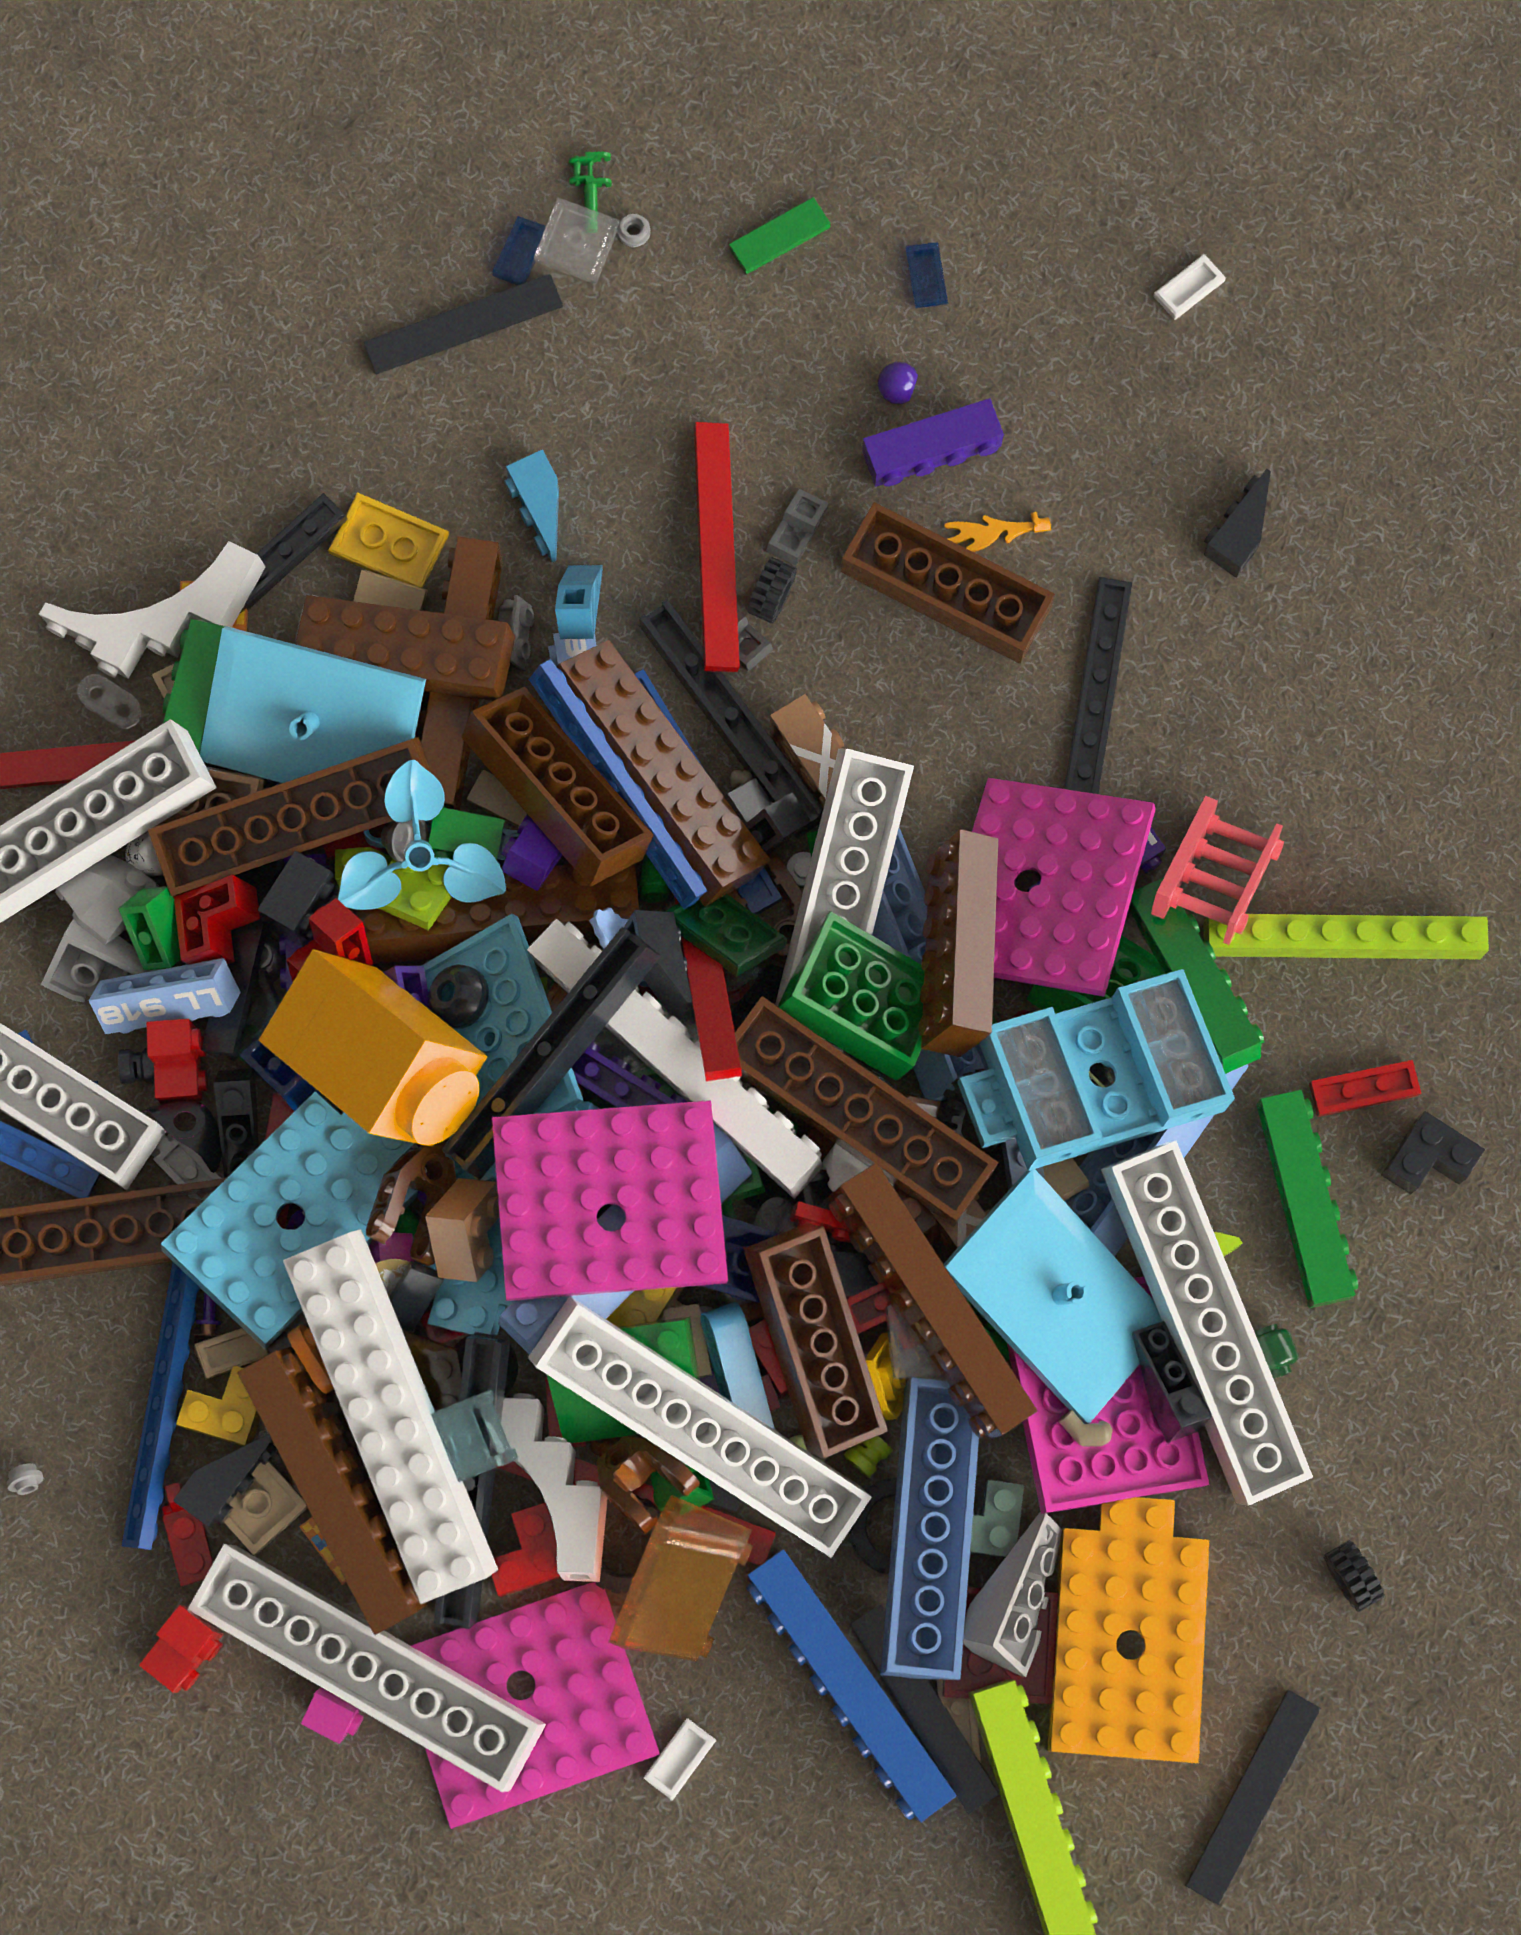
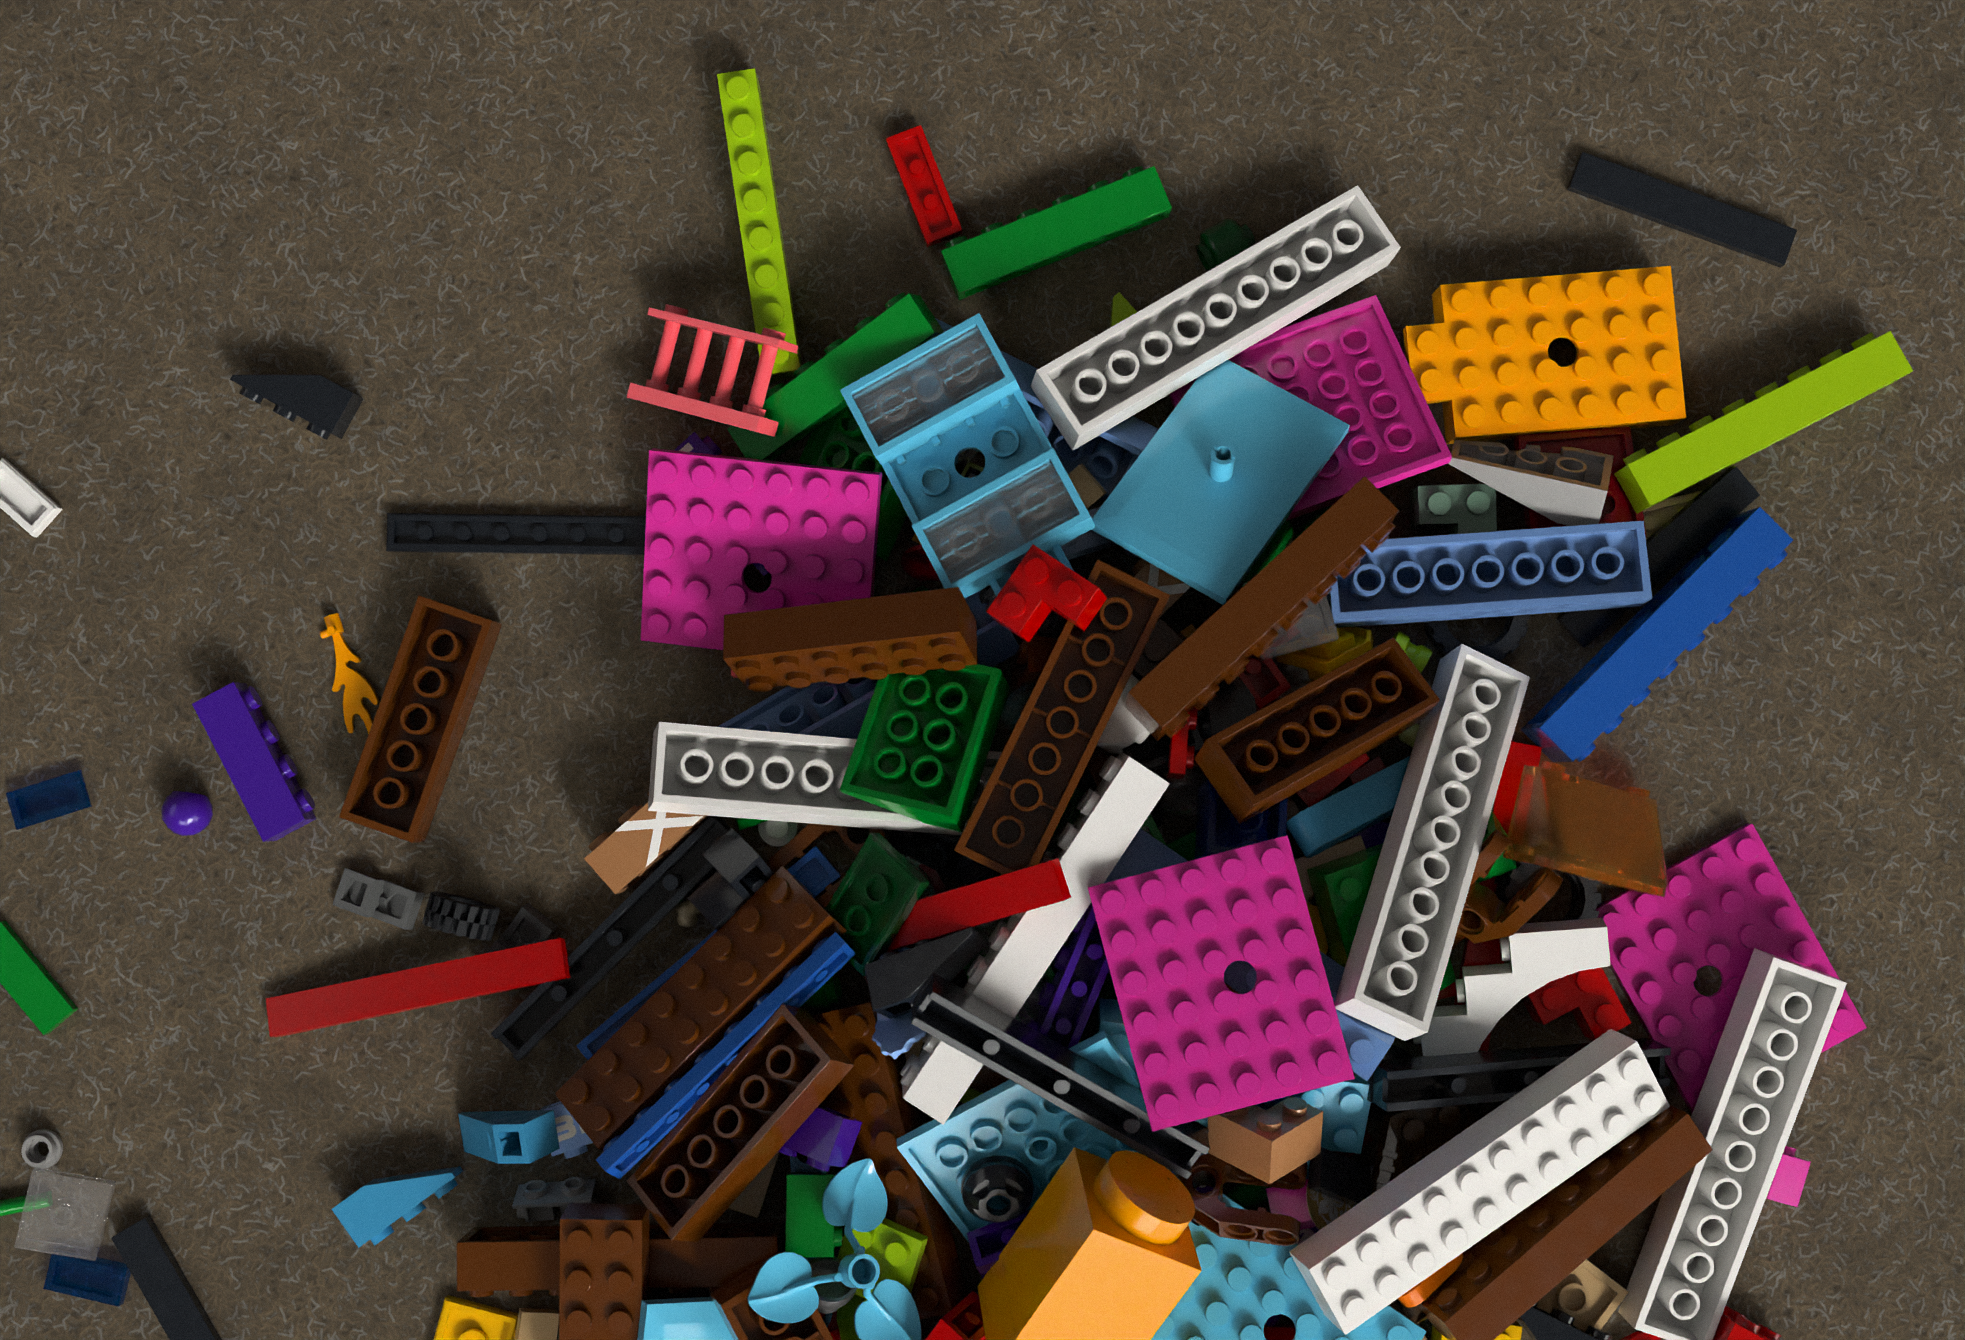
camera: 100 degrees left, 10 degrees up
clear light blue plate [431,1389,519,1482] -> none
white tile [643,1718,716,1800] -> none
dark tan arm [1058,1410,1113,1446] -> none
black slope [1132,1321,1212,1443] -> none
black tyre [1324,1540,1385,1612] -> none
black brick [1381,1111,1485,1194] -> none
none -> red brick [986,545,1107,643]

